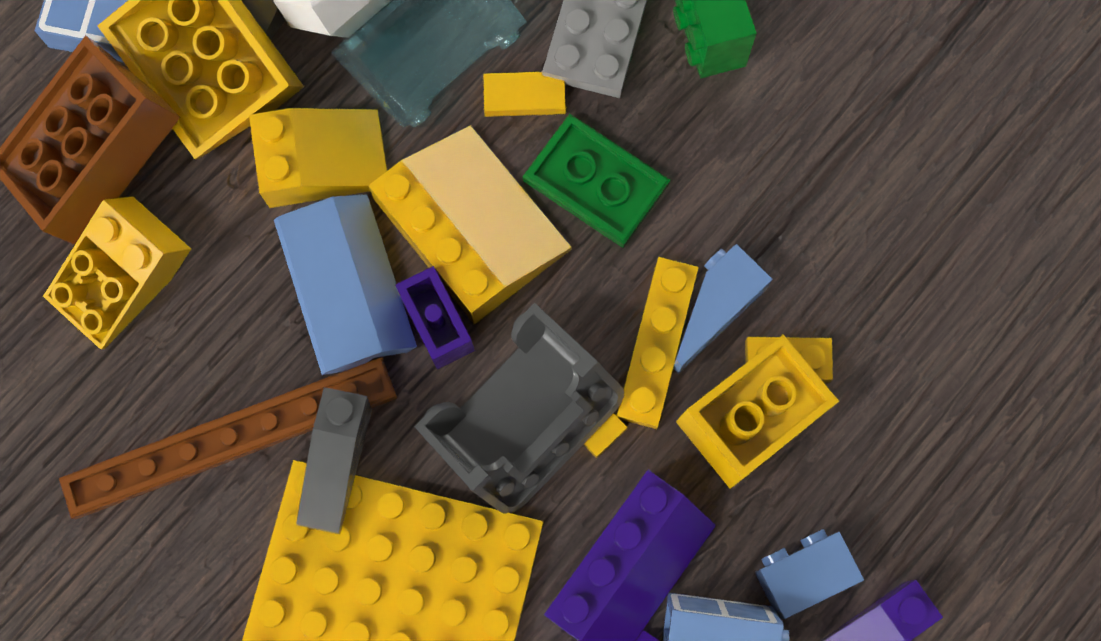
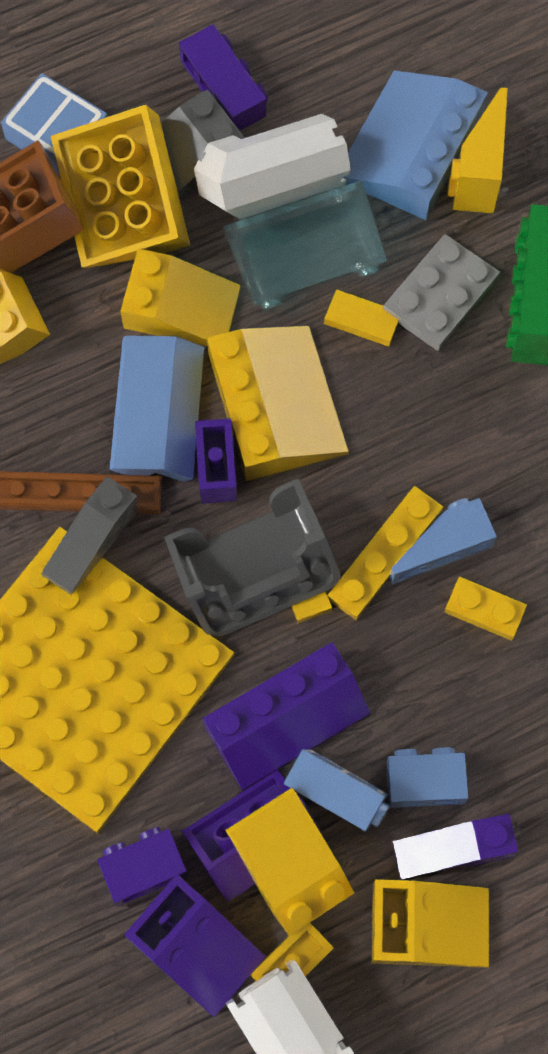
camera: 20 degrees right, 5 degrees down
green tile [523,113,670,248] -> none
yellow slope [676,335,839,489] -> none

